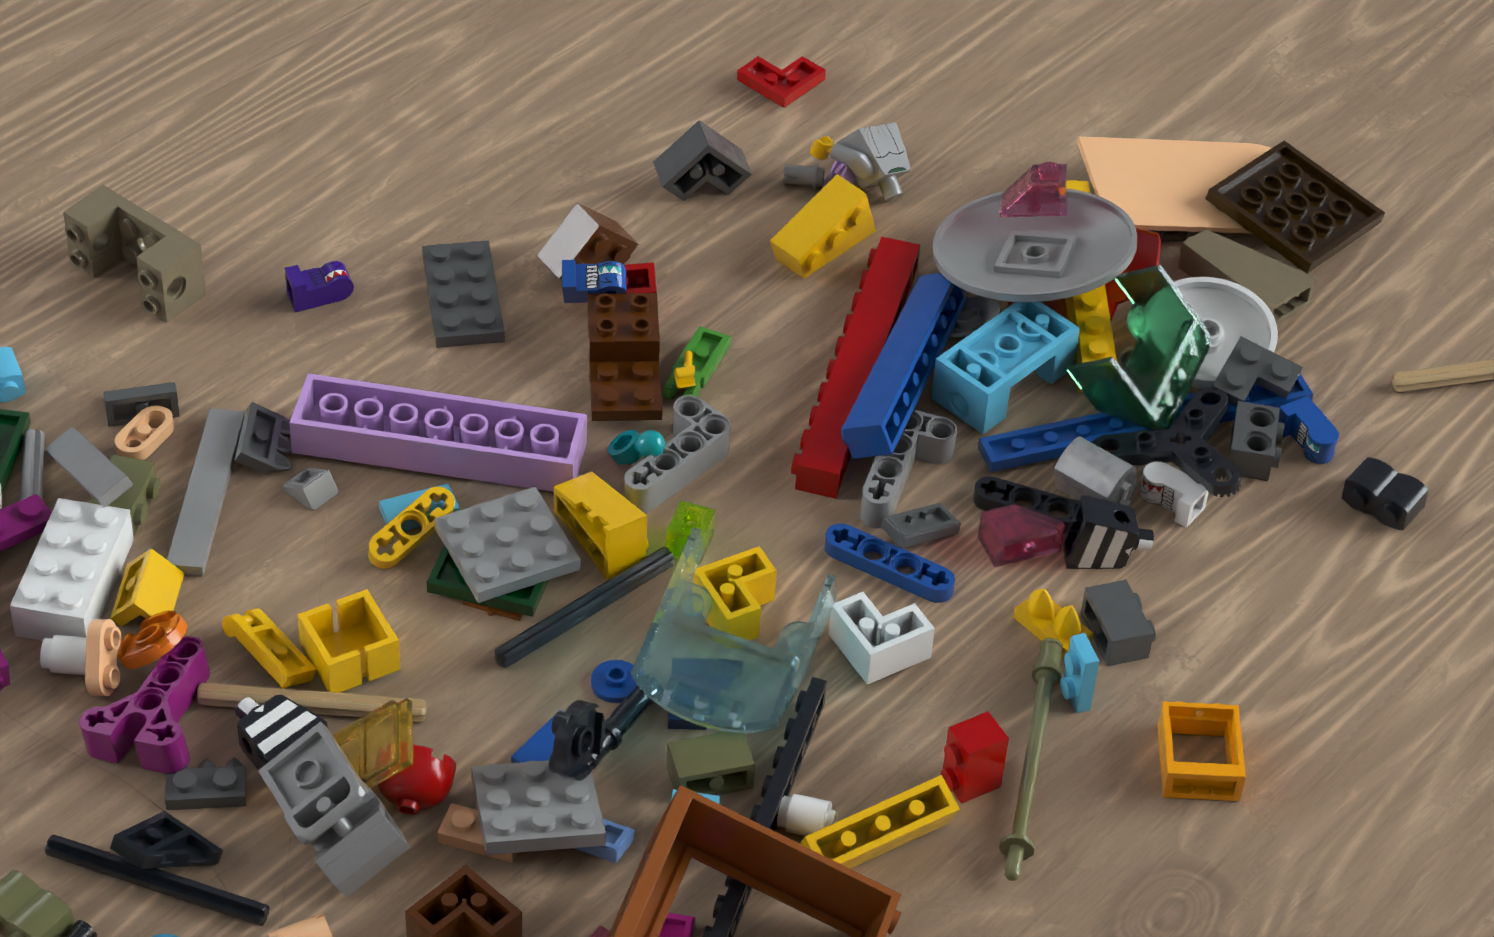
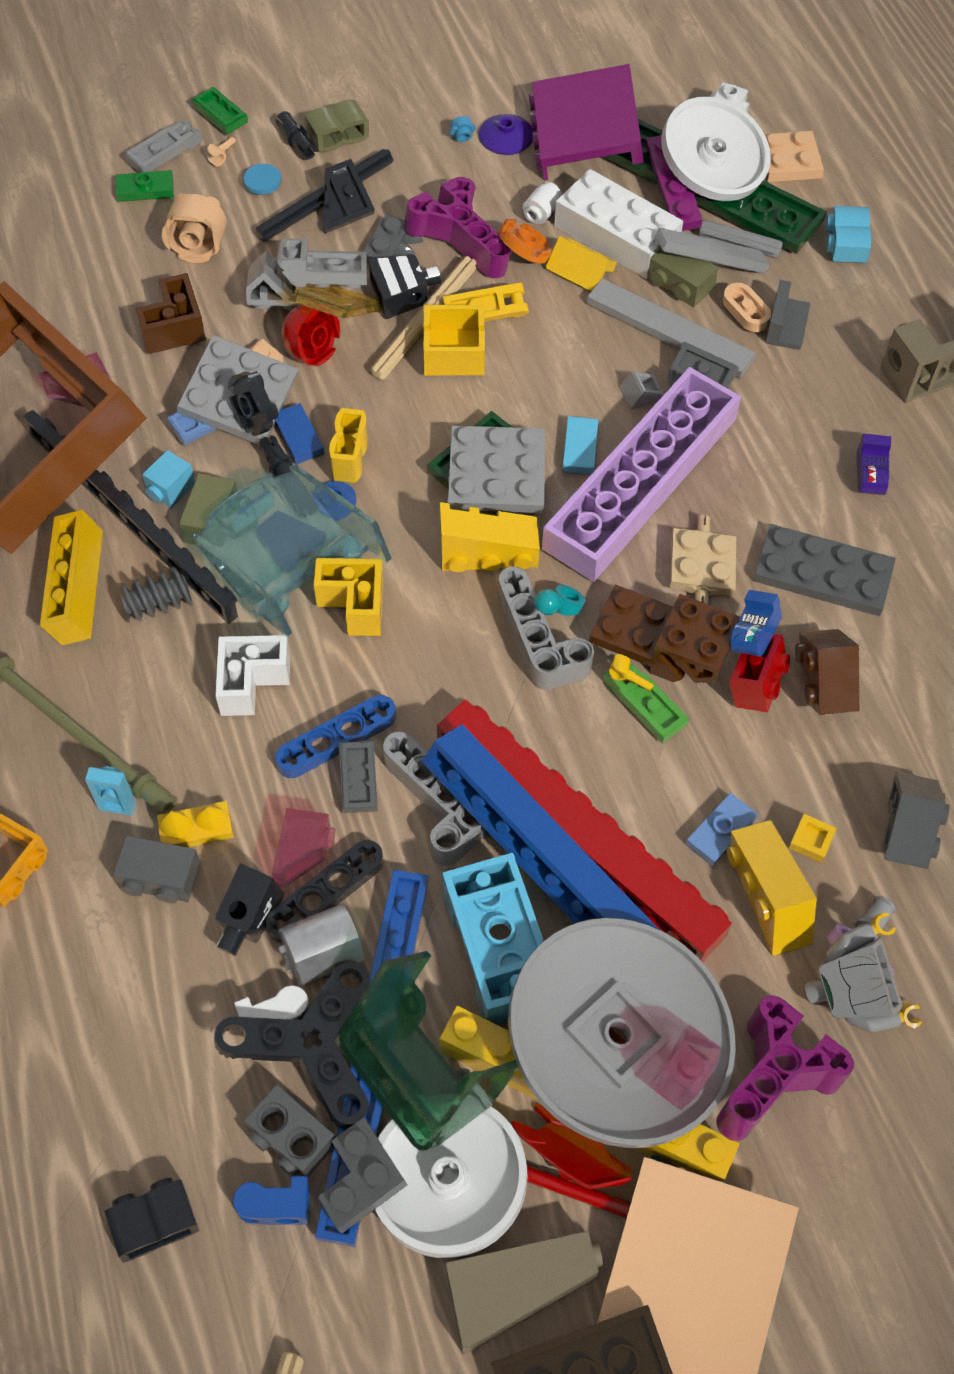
camera: 120 degrees right, 15 degrees up
light nougat plate [85,619,121,696] -> none
yellow beam [368,486,455,569] -> none
black axle [494,547,675,668] -> none
clear neon green brick [666,501,715,564] -> none
white brick [777,794,838,836] -> none
red brick [940,711,1009,804] -> none
none -> dark grey piece [119,567,193,623]
none -> yellow brick [329,408,368,483]
none -> tan plate [669,514,736,604]
none -> medium blue plate [685,793,758,866]
none -> magenta beam [716,995,854,1141]
none -> yellow tile [788,814,837,863]

